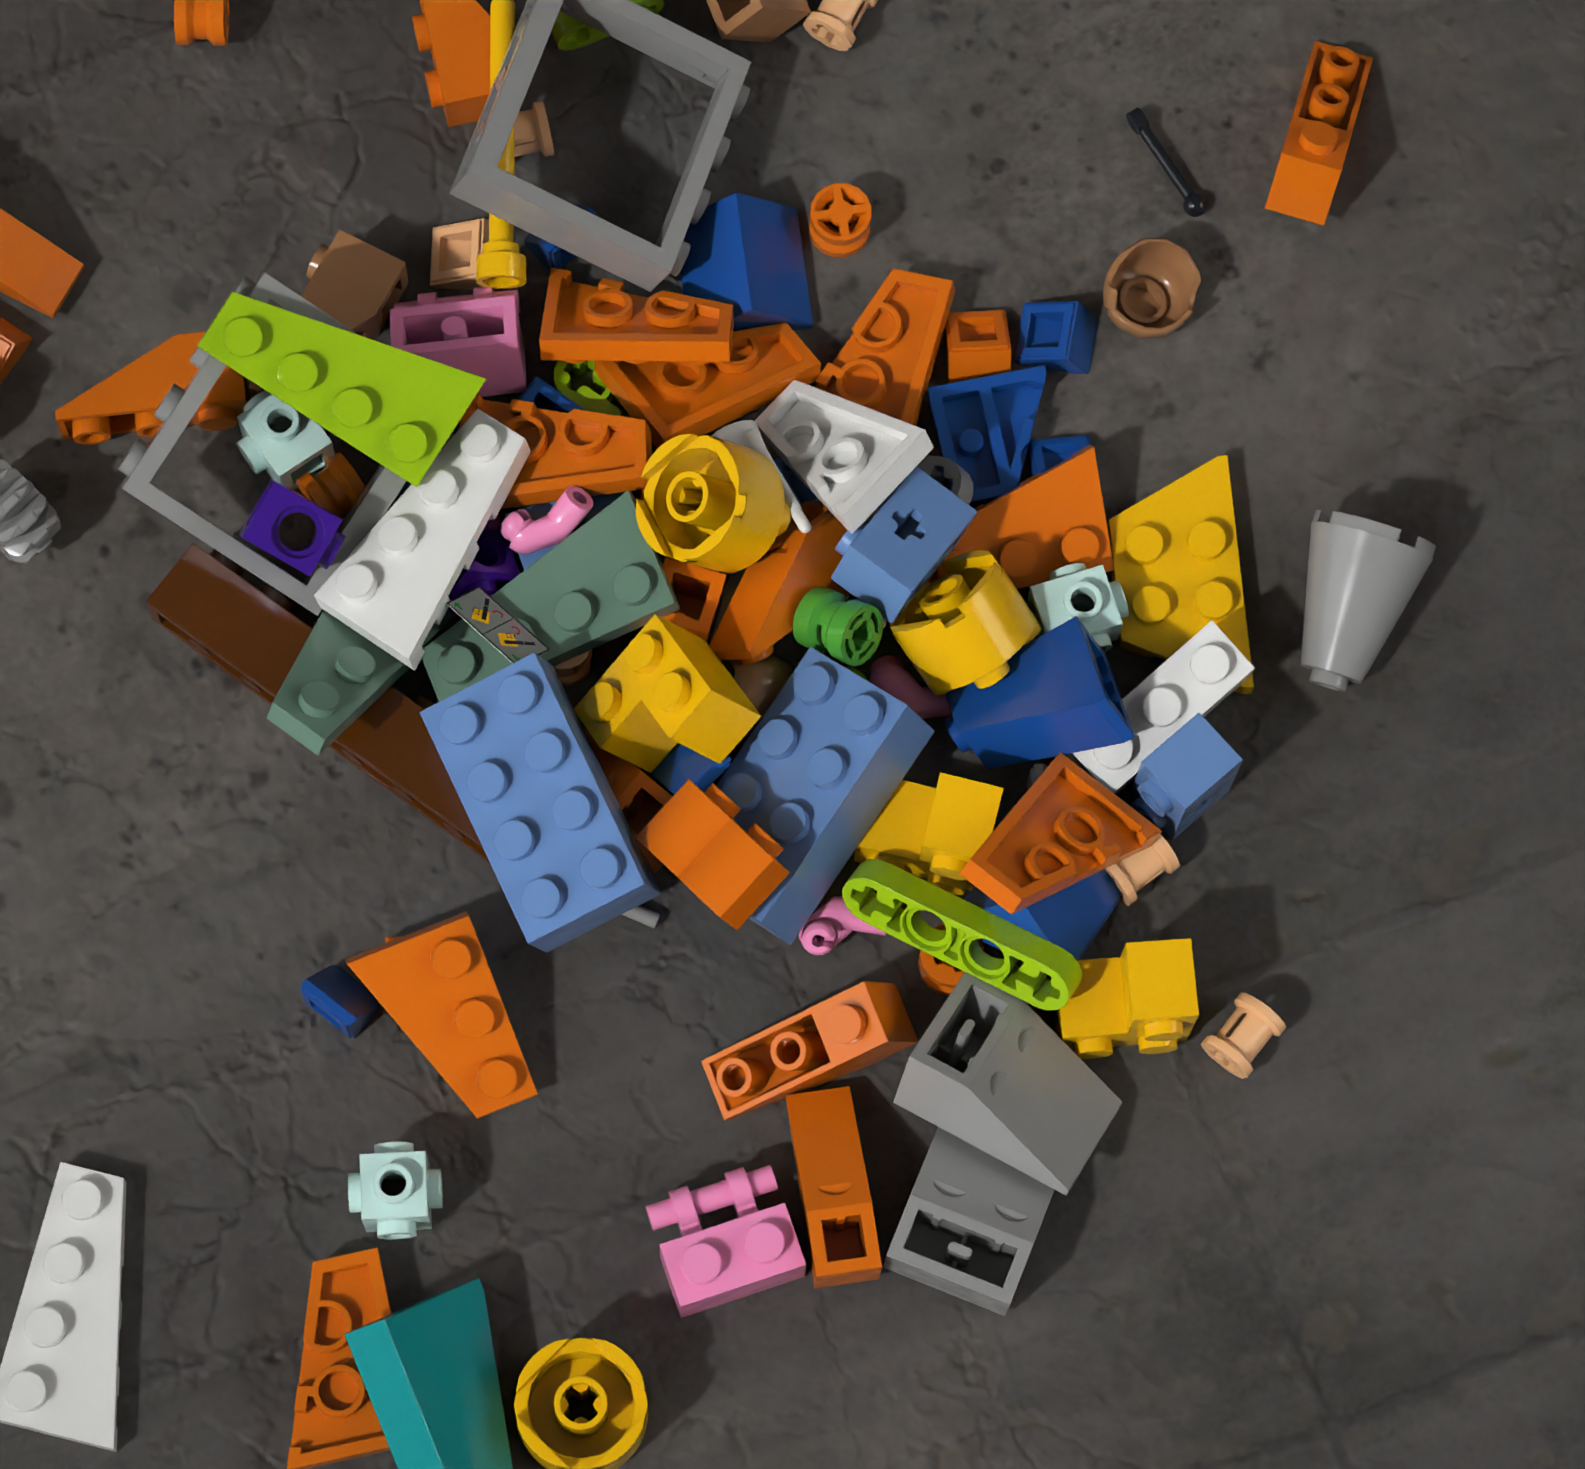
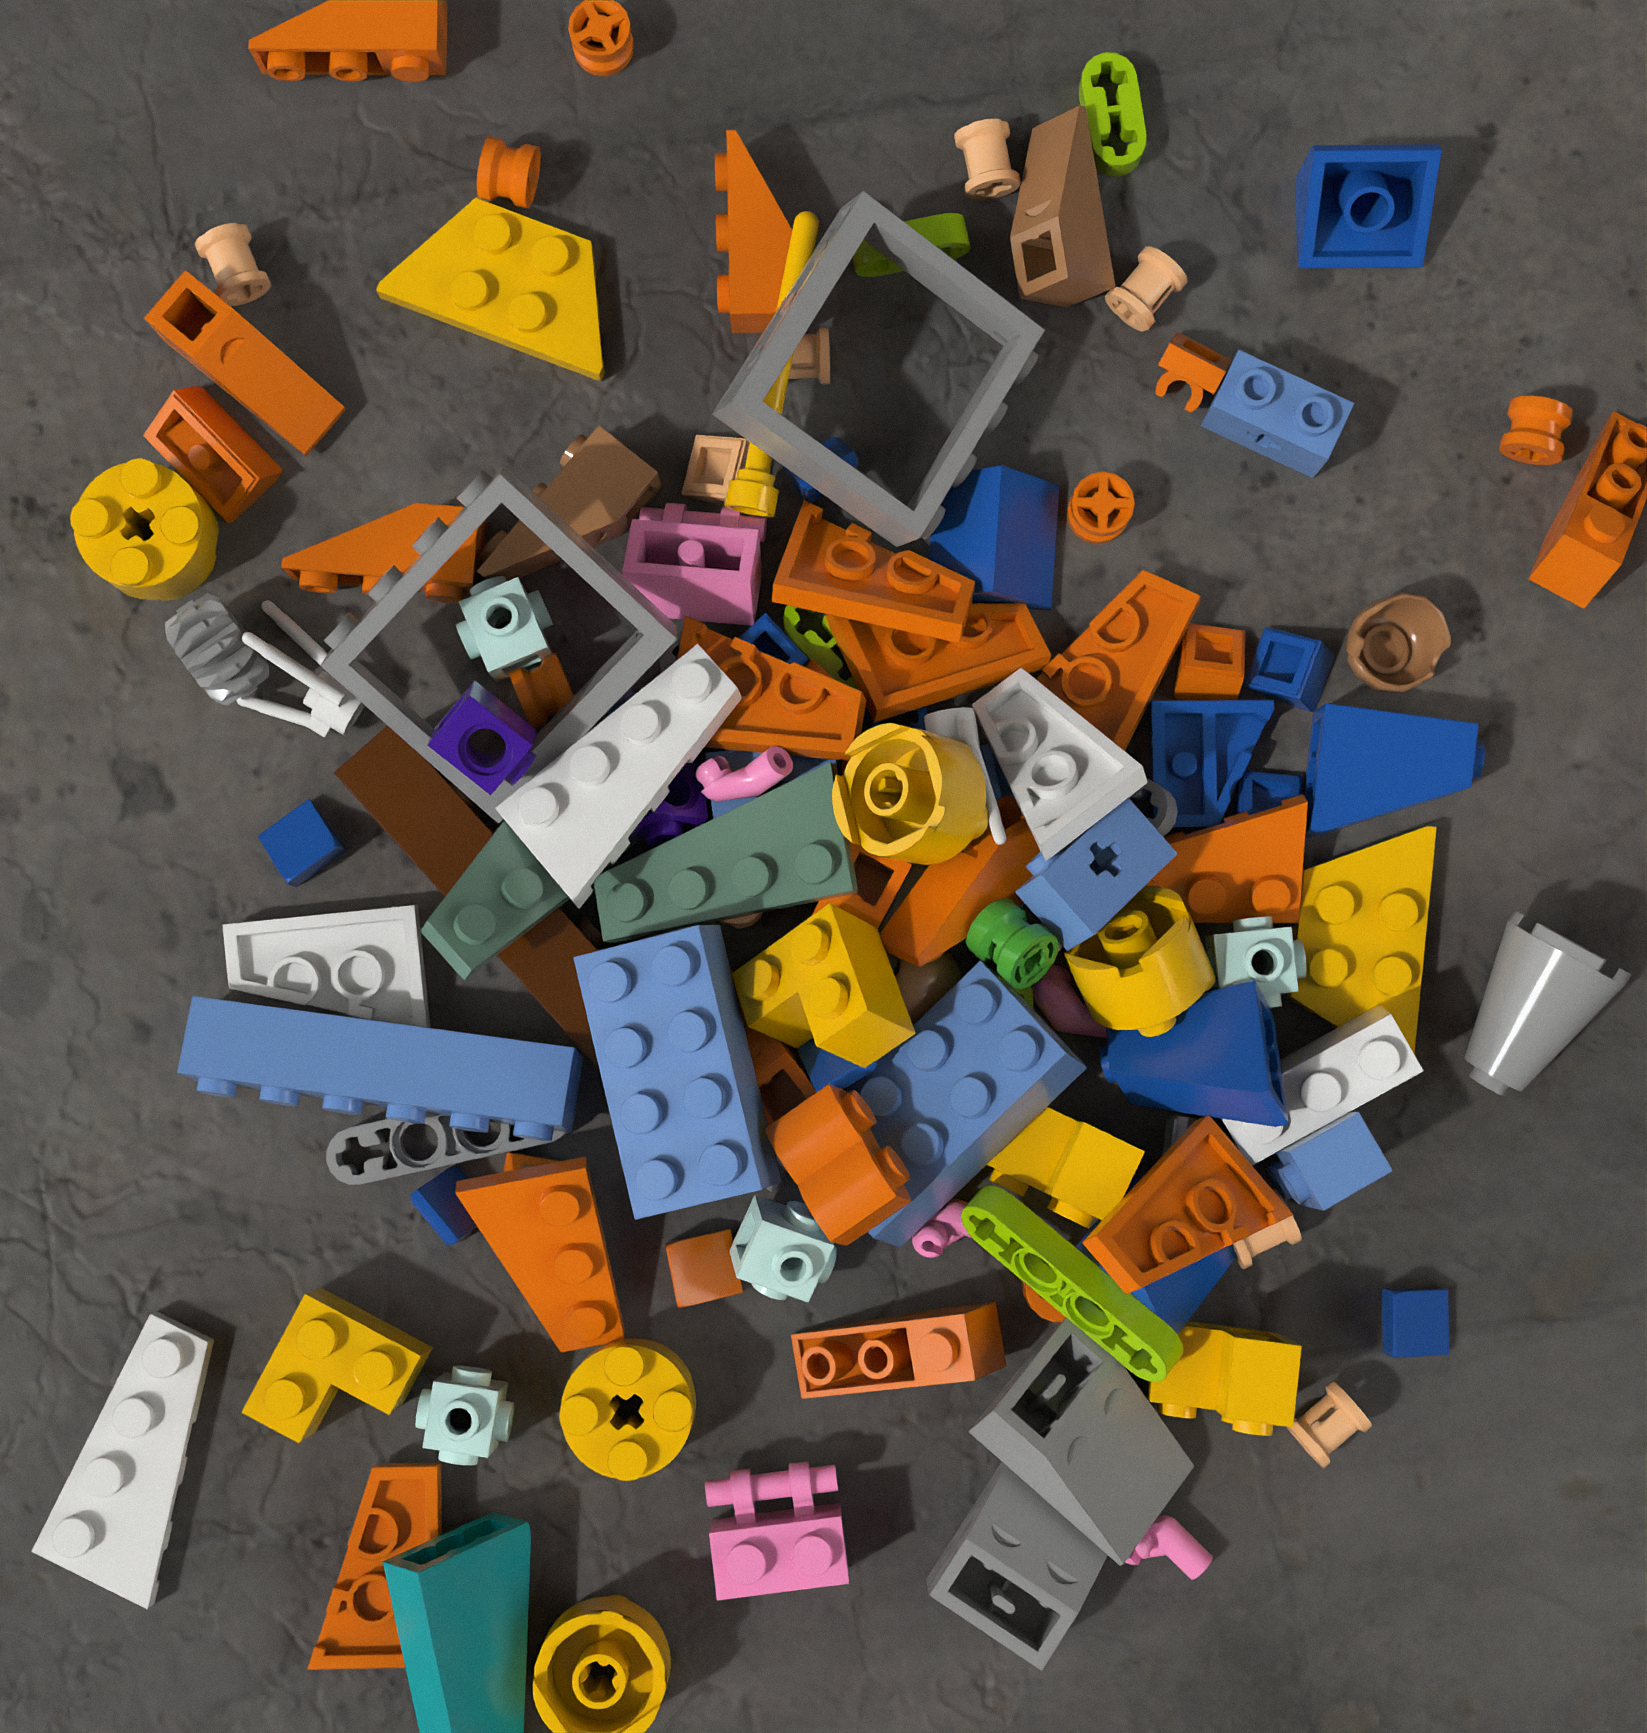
camera: 15 degrees right, 10 degrees up
lime wing [197,292,486,487] -> none
light grey sticker [446,586,550,663] -> none
orange slope [785,1086,882,1289] -> none
black hinge [1126,107,1207,217] -> none
none -> medium blue brick [177,996,584,1141]
none -> white wing [222,905,430,1028]
none -> white plant [237,600,365,738]
none -> yellow brick [241,1287,433,1444]
none -> blue slope [258,799,347,887]
none -> light grey beam [326,1112,576,1185]
none -> yellow wing [376,198,605,382]
none -> yellow brick [559,1338,696,1481]
none -> orange slope [666,1229,743,1308]
none -> light aqua brick [729,1195,837,1302]
none -> bright pink arm [1125,1515,1213,1580]
none -> orange tile [1155,331,1232,413]
none -> medium blue brick [1201,350,1355,478]
none -> blue slope [1303,703,1485,838]
none -> blue slope [1382,1288,1449,1357]
none -> orange wheel [1499,395,1573,465]

